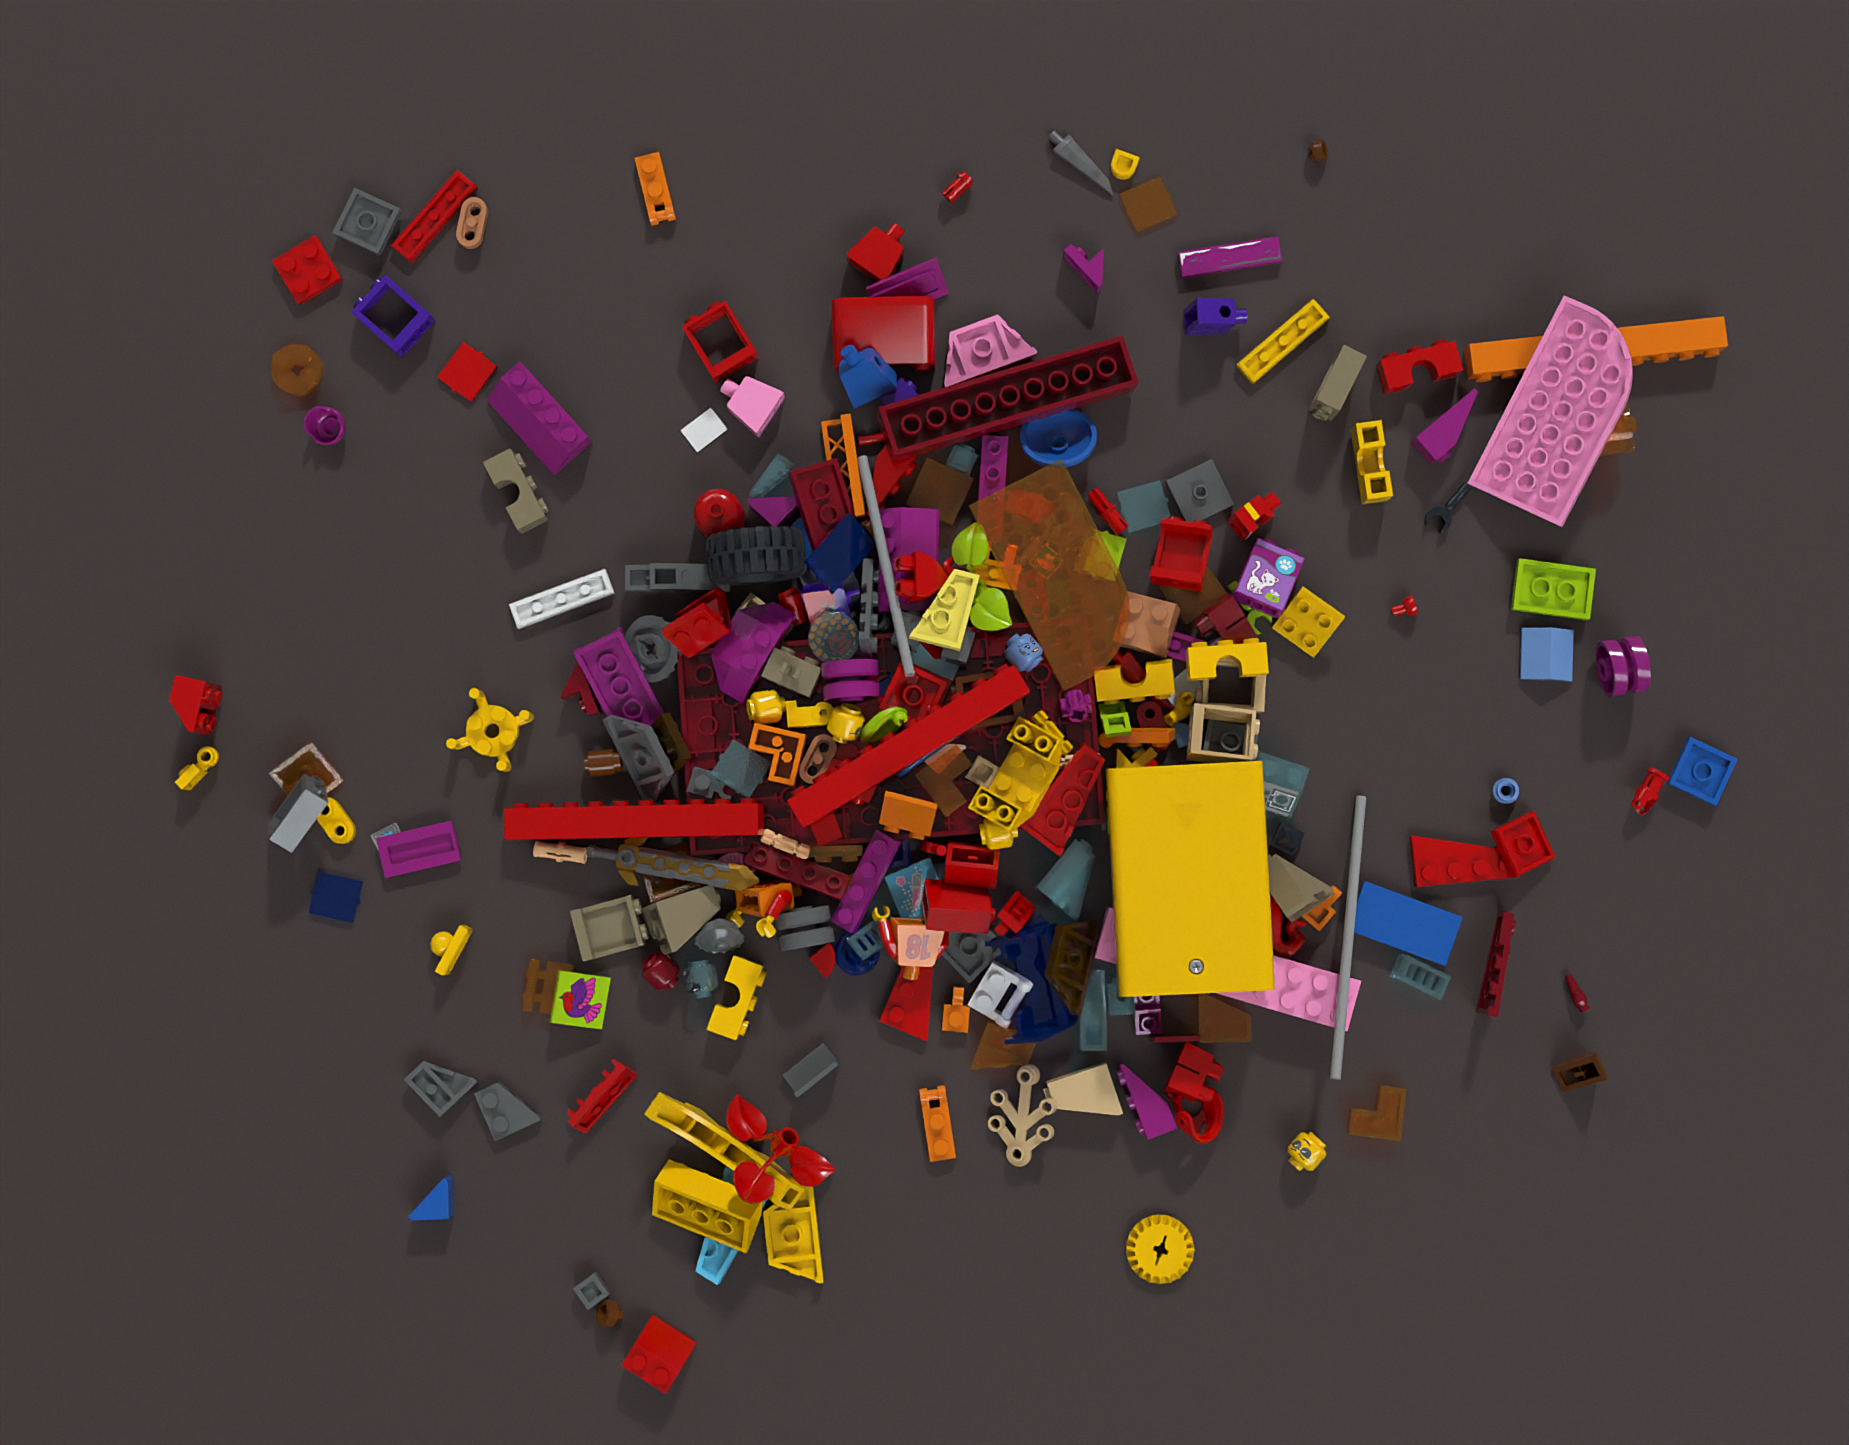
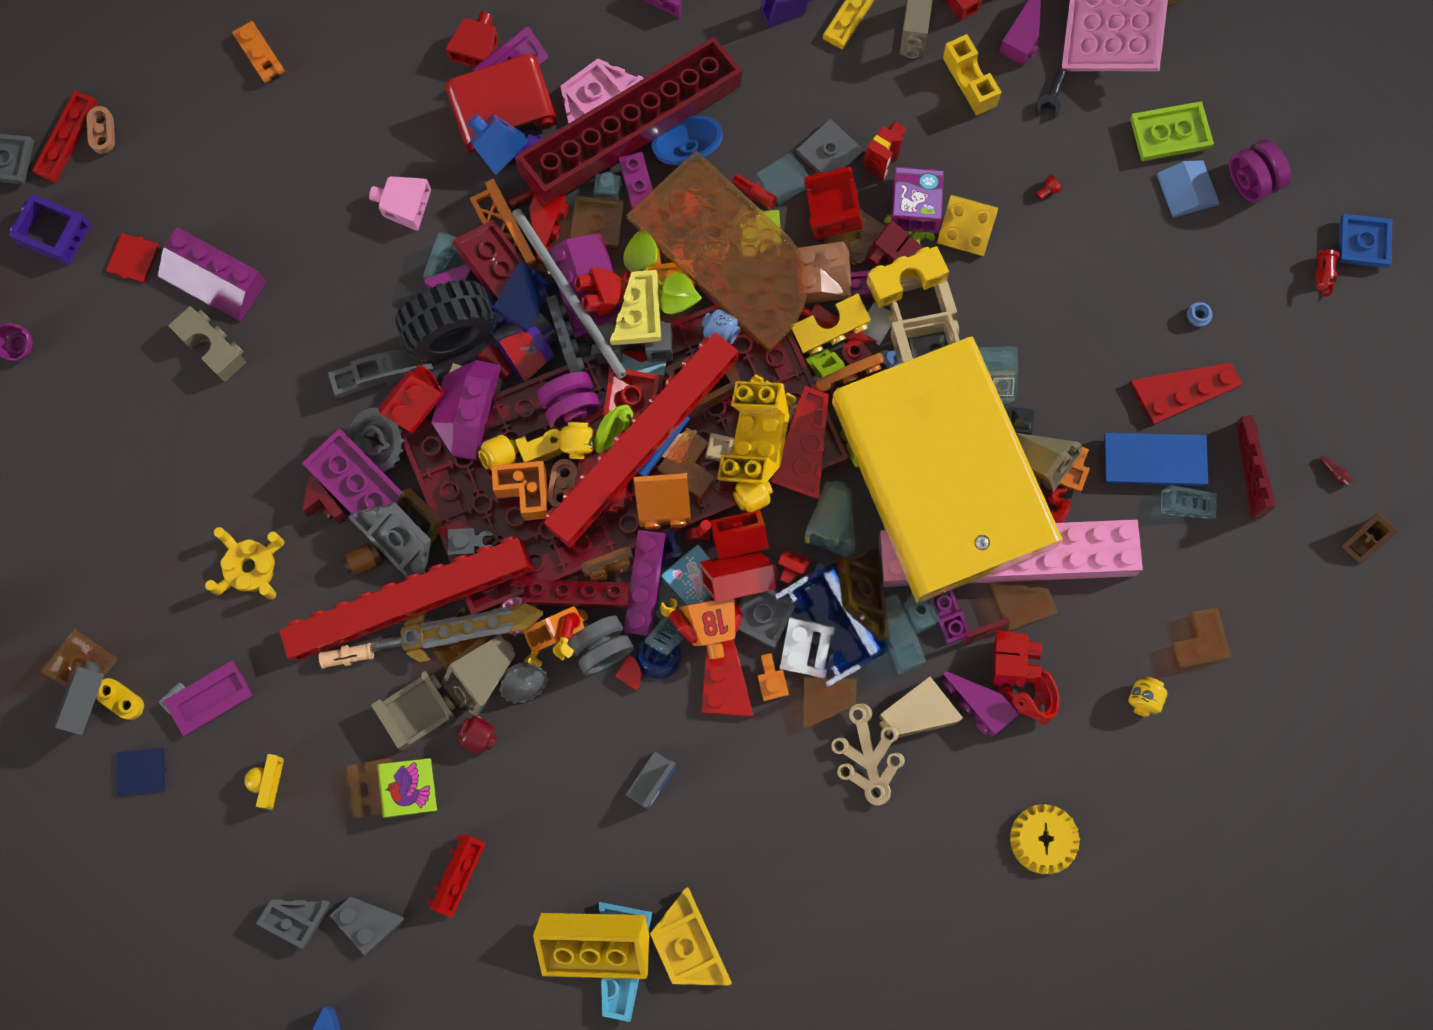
camera: 20 degrees left, 10 degrees down
white tile [509,569,615,629] -> none
yellow arch [645,1092,805,1211] -> none
white sticker [680,408,727,452] -> none
red window [682,300,759,384] -> none
clear light blue head [683,959,719,999] -> none
red cylinder [693,488,747,539] -> none
yellow arch [707,955,767,1040] -> none
clear light blue piece [710,739,772,798] -> none
red plant [726,1094,835,1204] -> none
light nougat axle [760,829,811,859] -> none
dark tan brick [761,646,822,699] -> none
clear light blue tile [808,612,859,662] -> none
red tile [811,813,843,846] -> none
orange plate [919,1085,956,1162] -> none
magenta gear [1060,690,1092,722] -> none
yellow arm [1164,691,1195,726] -> none
light grey piece [1330,795,1366,1080] -> none
red tile [1490,811,1556,878] -> none

